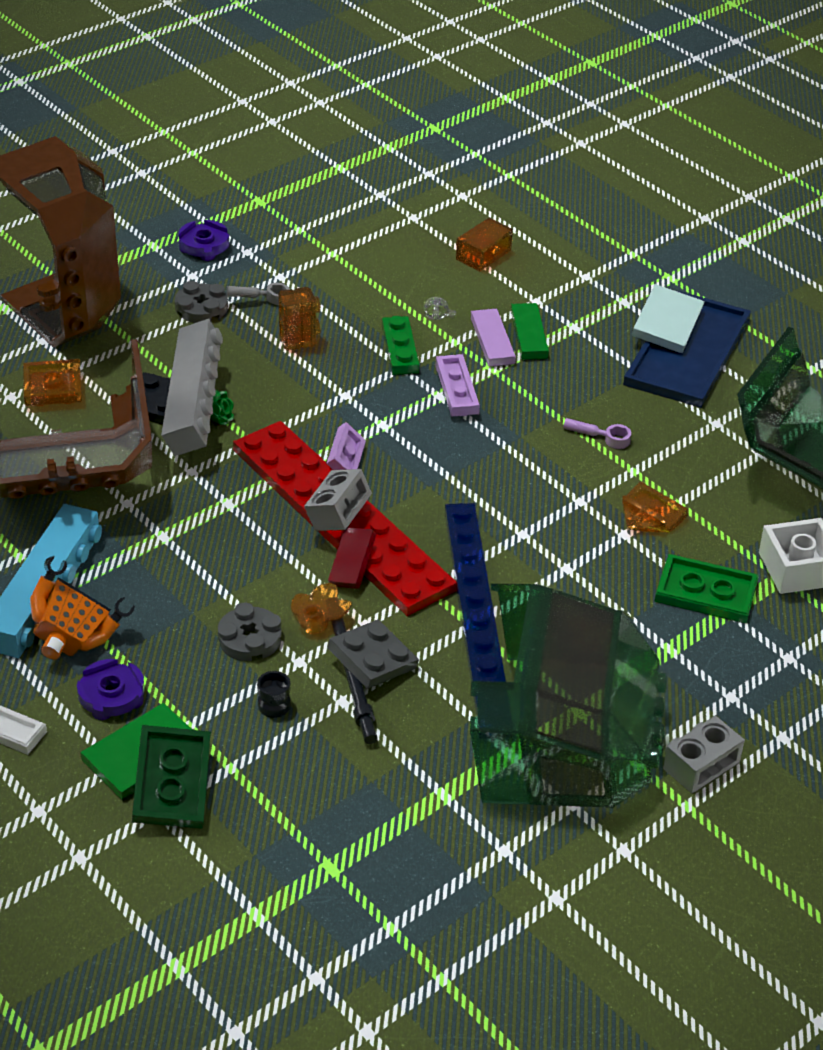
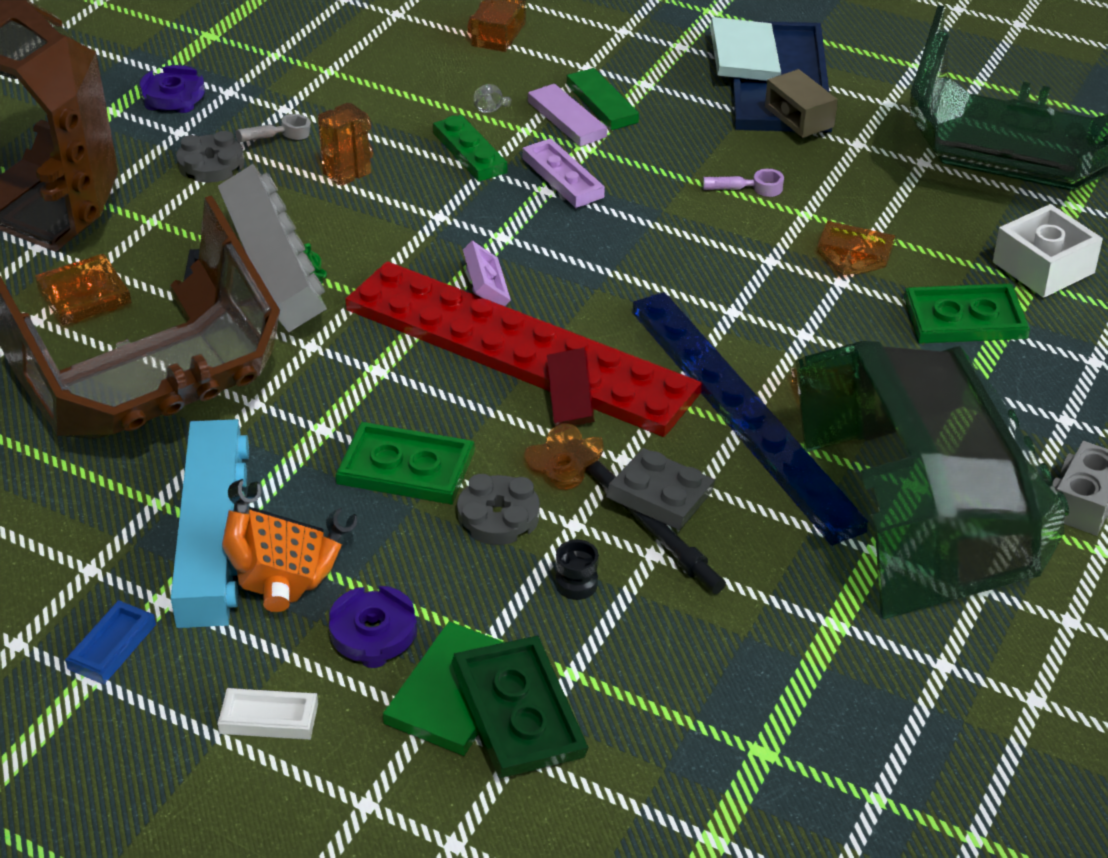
camera: 20 degrees left, 0 degrees up
light grey brick [304,469,372,531] -> none
none -> green tile [336,422,475,505]
none -> dark tan brick [765,69,838,138]

